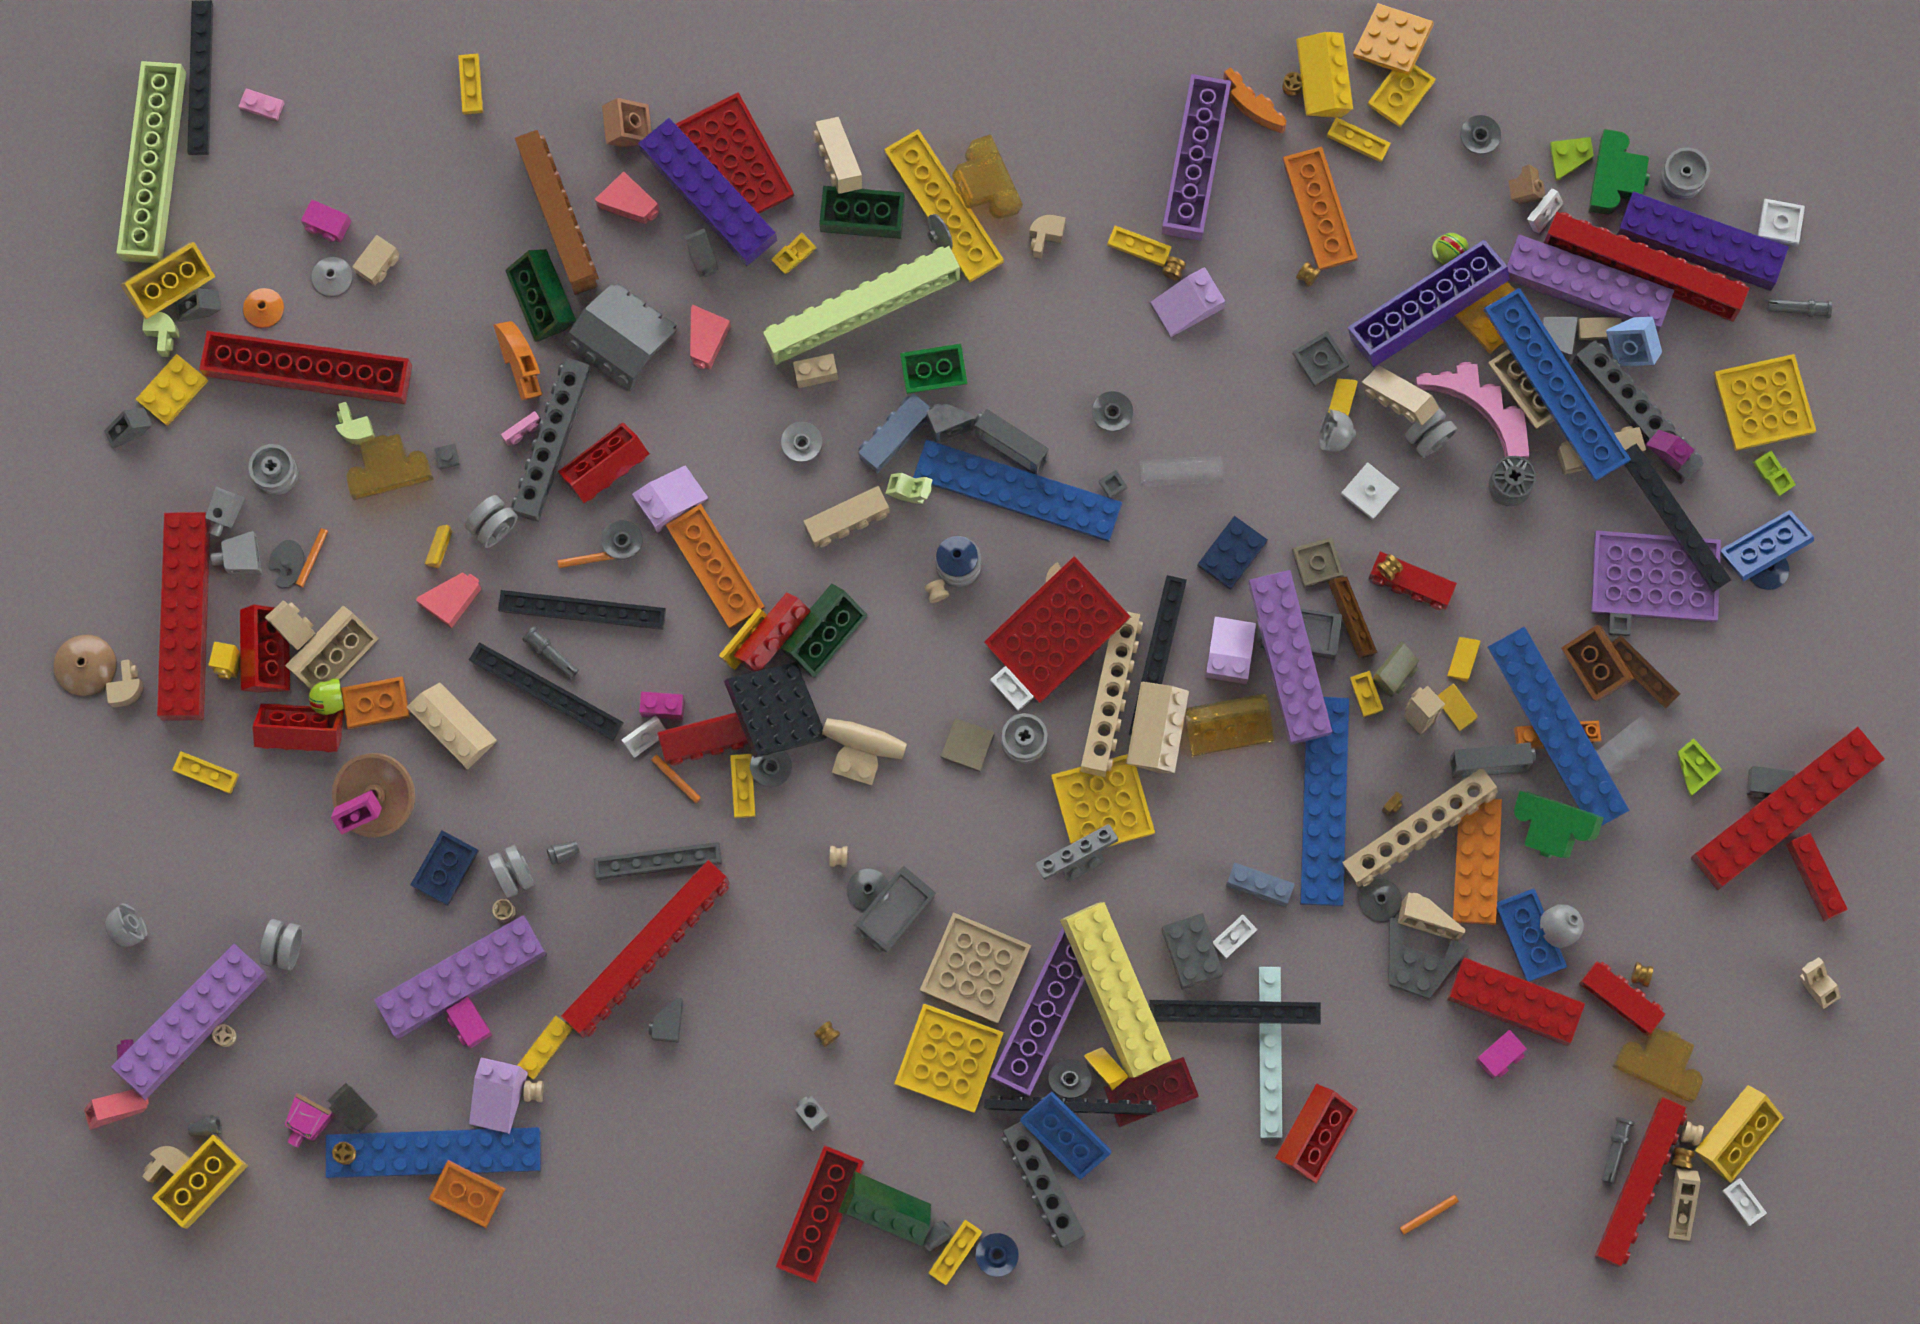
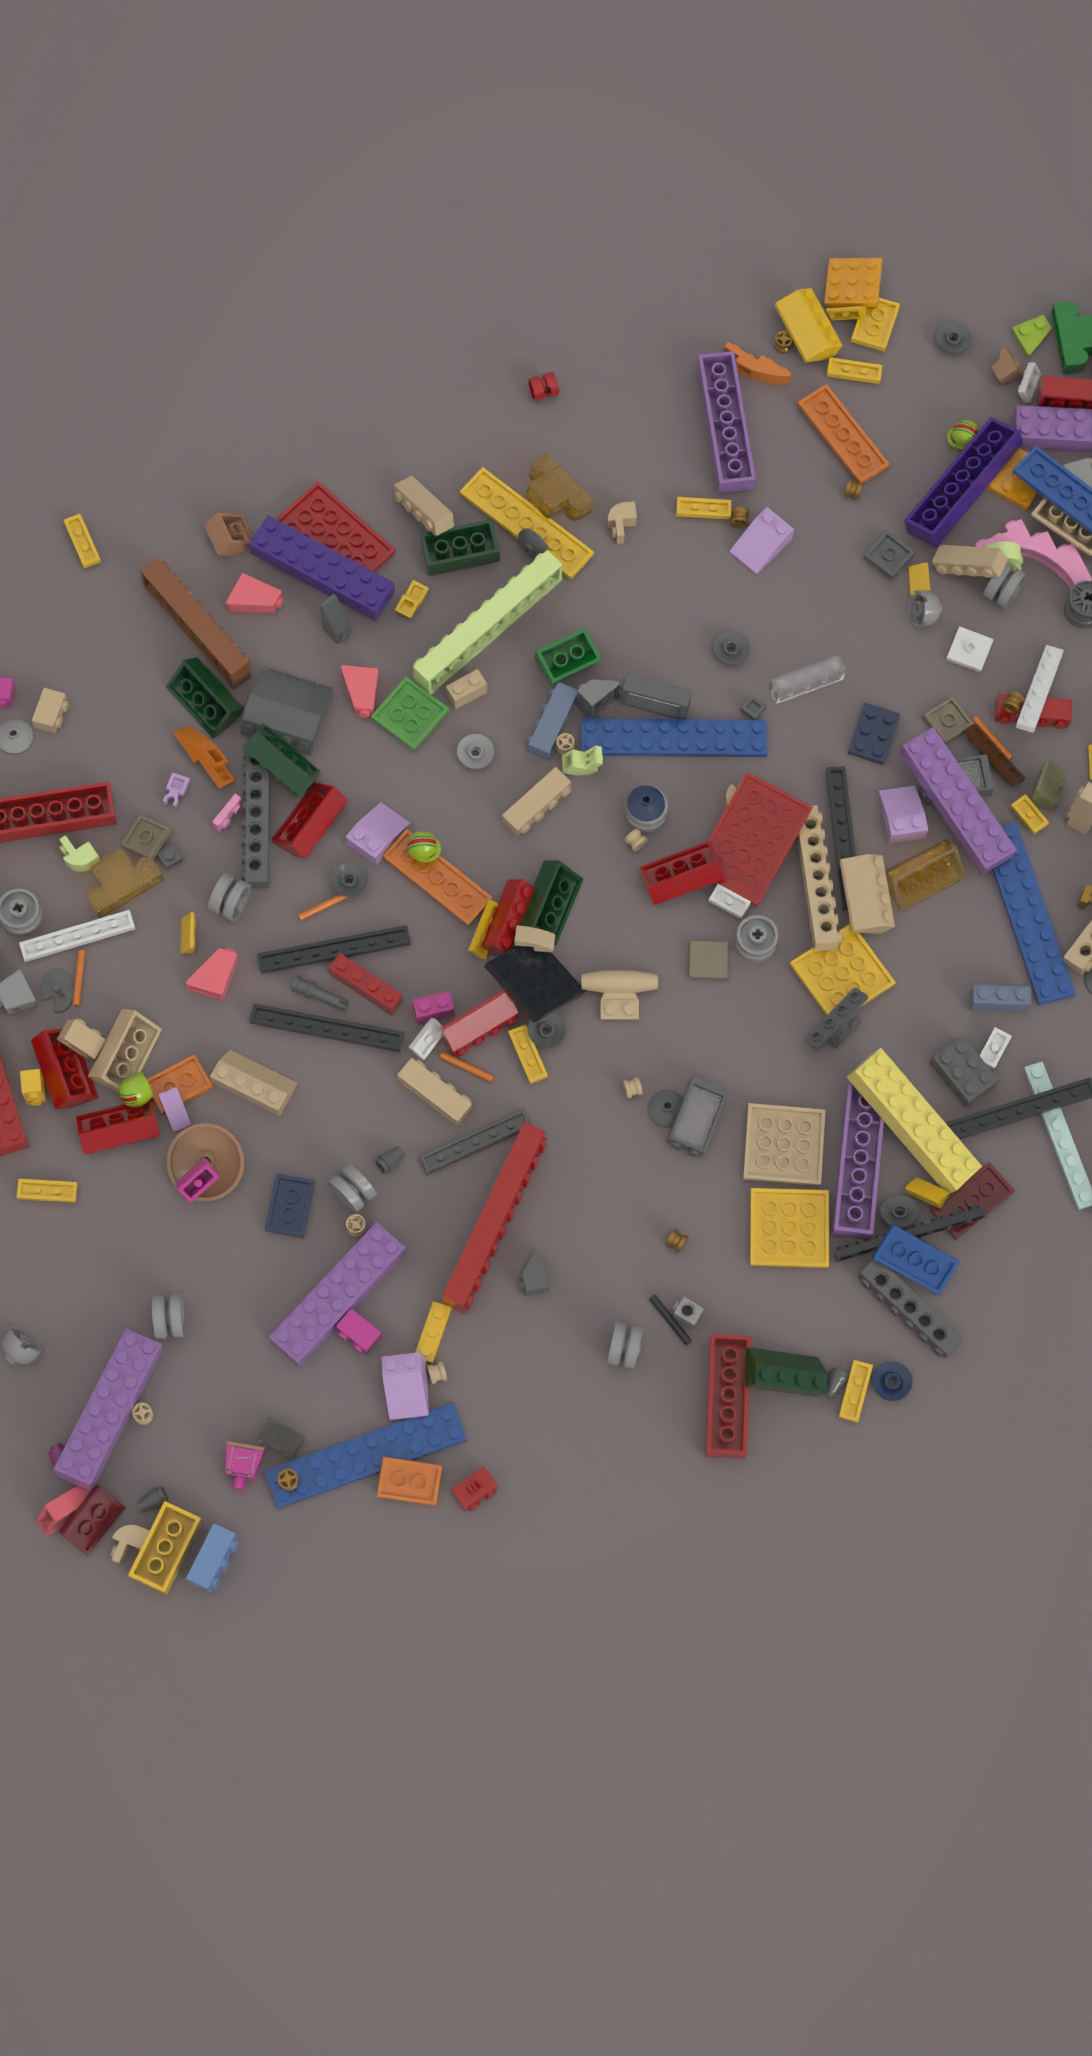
camera: 25 degrees left, 5 degrees down
none -> white plate [19,910,135,962]
none -> dark red tile [58,1484,126,1556]
none -> dark tan tile [120,814,172,861]
none -> lavender slope [159,1087,192,1133]
none -> lavender plate [163,772,190,808]
none -> medium blue brick [186,1523,240,1594]
none -> dark green slope [243,723,321,797]
none -> red brick [328,953,403,1016]
none -> bright green plate [371,677,449,751]
none -> tan brick [397,1058,472,1127]
none -> lime helmet [407,831,441,863]
none -> red brick [451,1466,498,1512]
none -> tan slope [515,925,555,952]
none -> red wheel [528,372,559,401]
none -> tan wheel [556,733,575,755]
none -> light grey wheel [607,1321,643,1370]
none -> red slope [640,840,725,905]
none -> black bar [649,1295,692,1345]
none -> yellow slope [826,306,866,321]
none -> orange bar [972,716,1013,760]
none -> yellowish green brick [986,541,1023,571]
none -> white plate [1016,645,1064,733]

